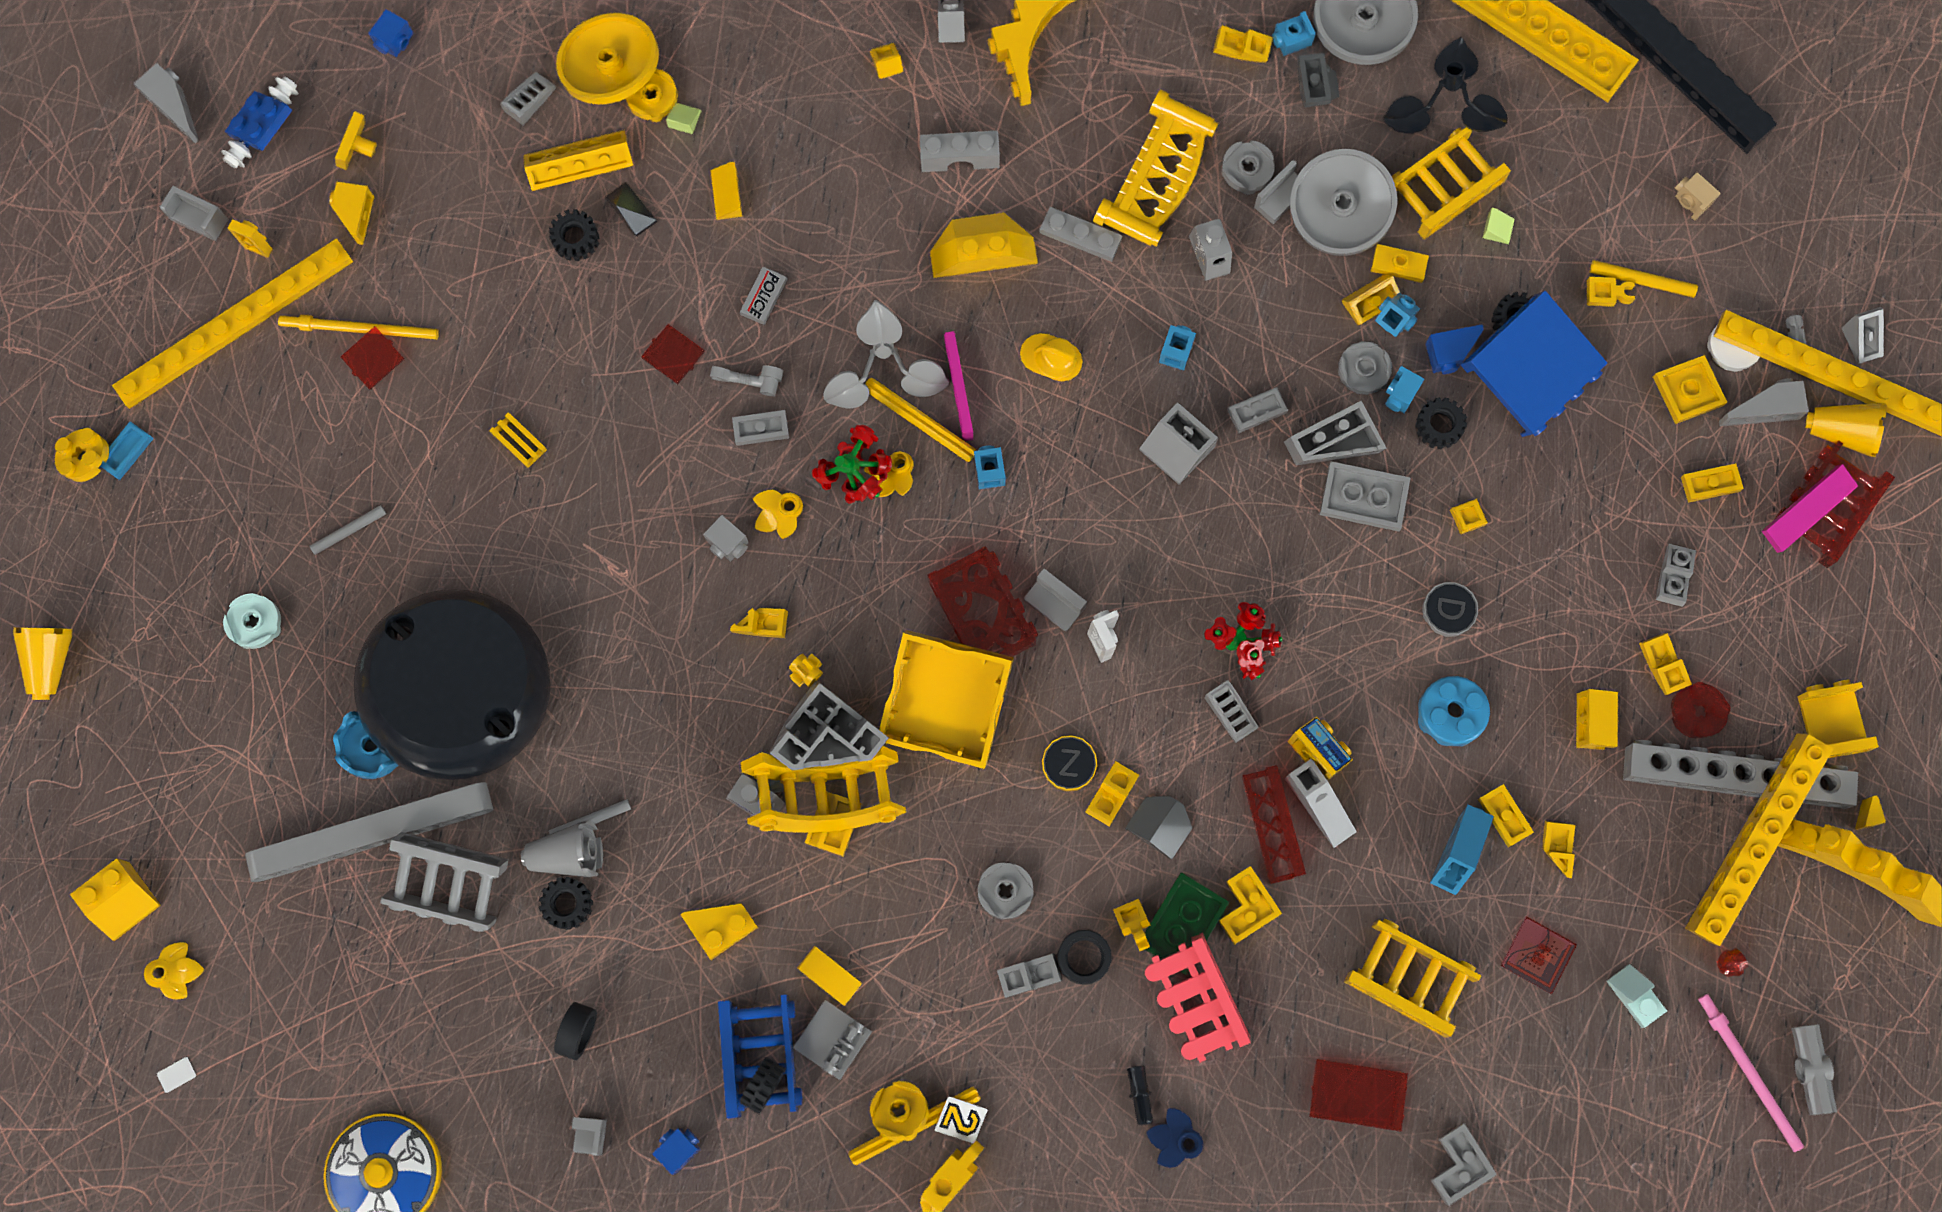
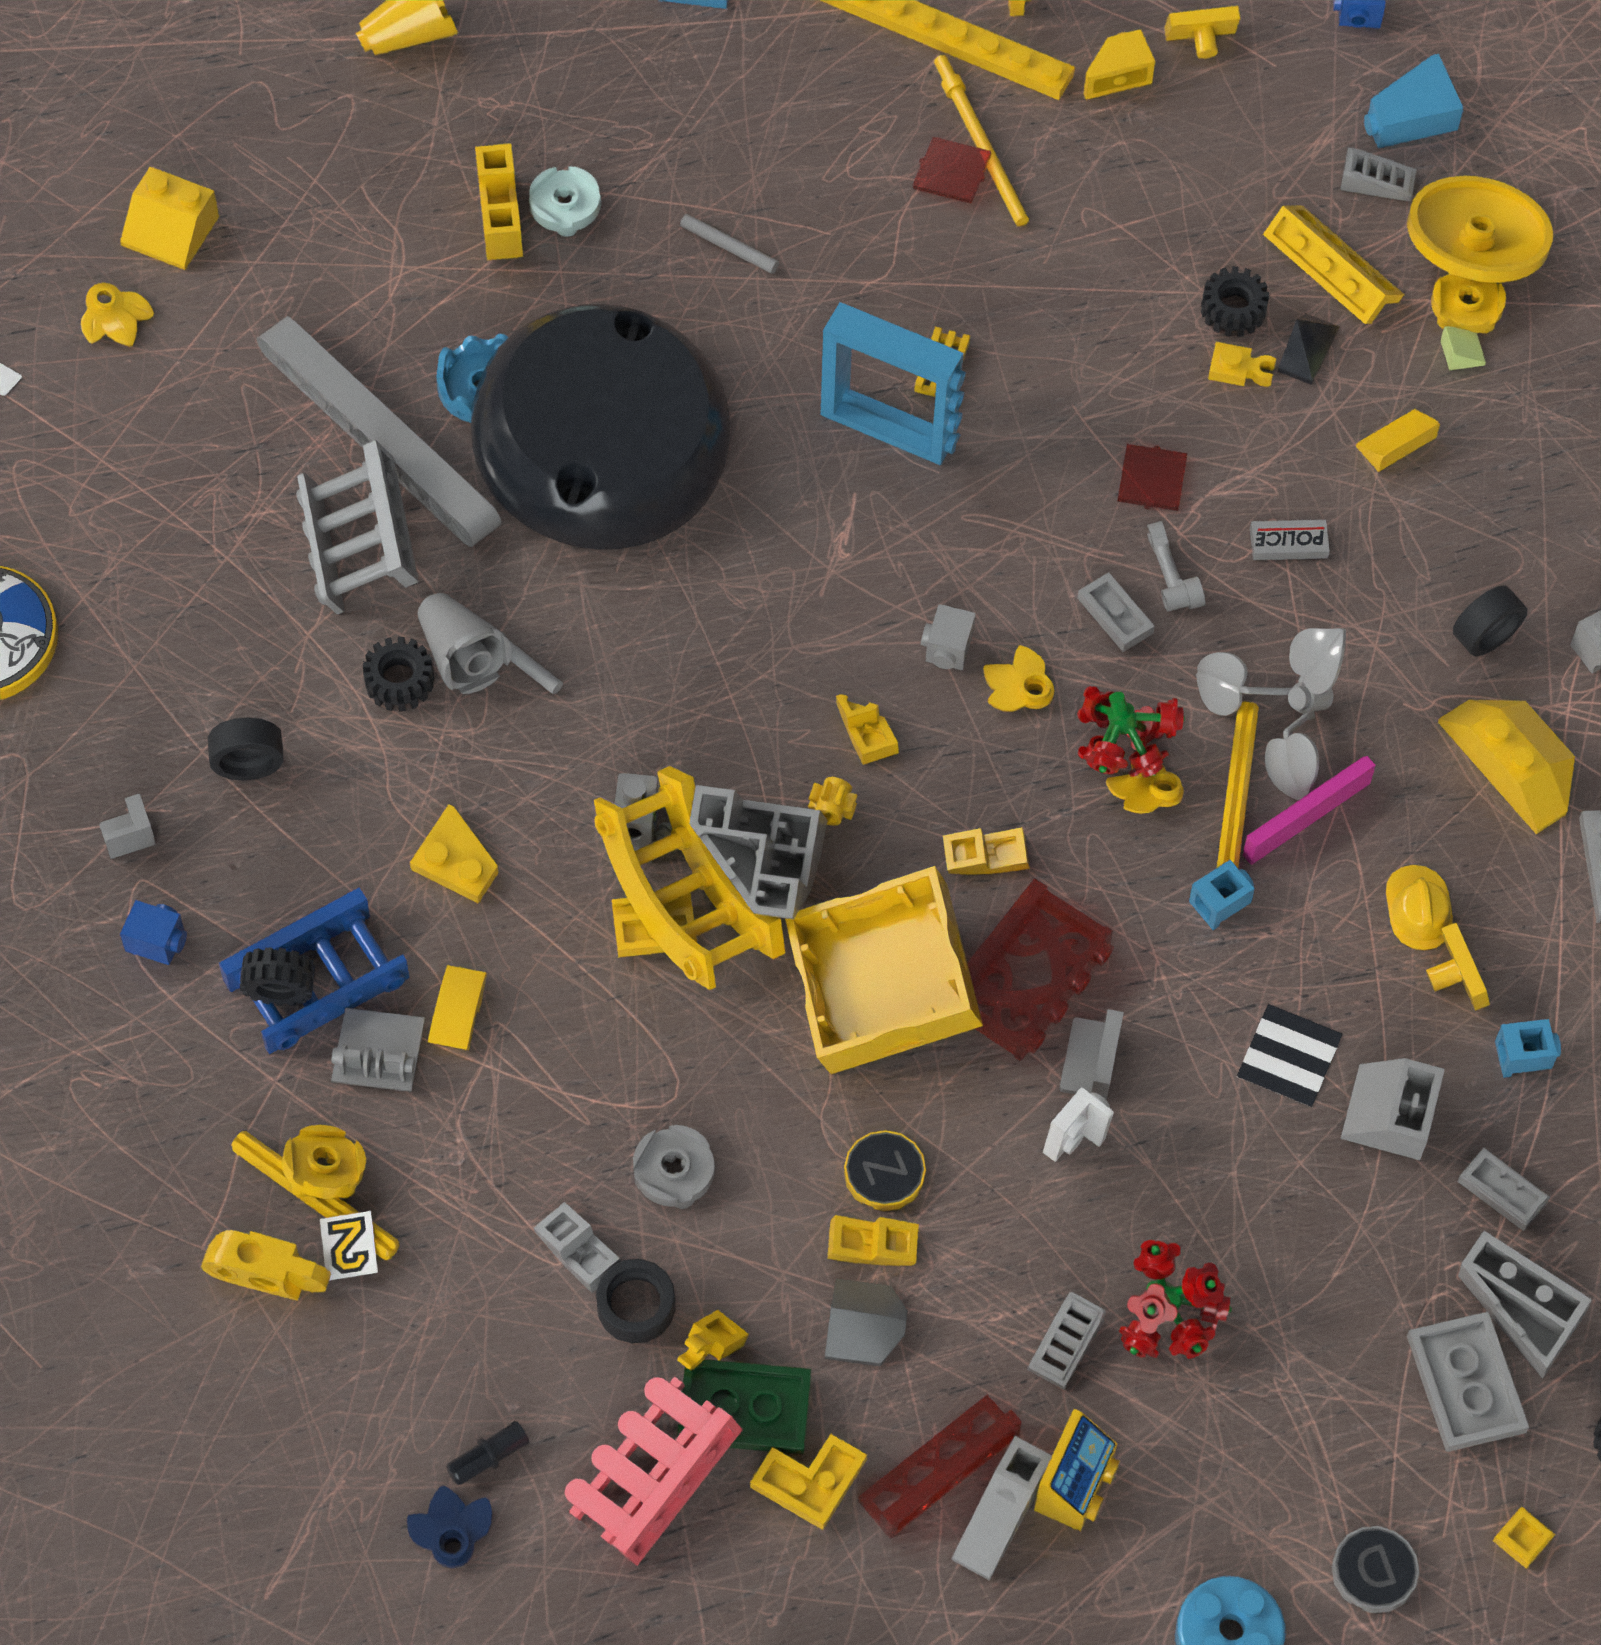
camera: 60 degrees right, 15 degrees down
none -> yellow arch [475,144,523,260]
none -> dark azure window [820,302,966,466]
none -> yellow slope [943,827,1030,875]
none -> yellow plate [1208,342,1276,387]
none -> sticker [1236,1004,1343,1107]
none -> dark azure slope [1364,54,1463,148]
none -> yellow tile [1426,923,1490,1011]
none -> black tyre [1453,585,1528,657]

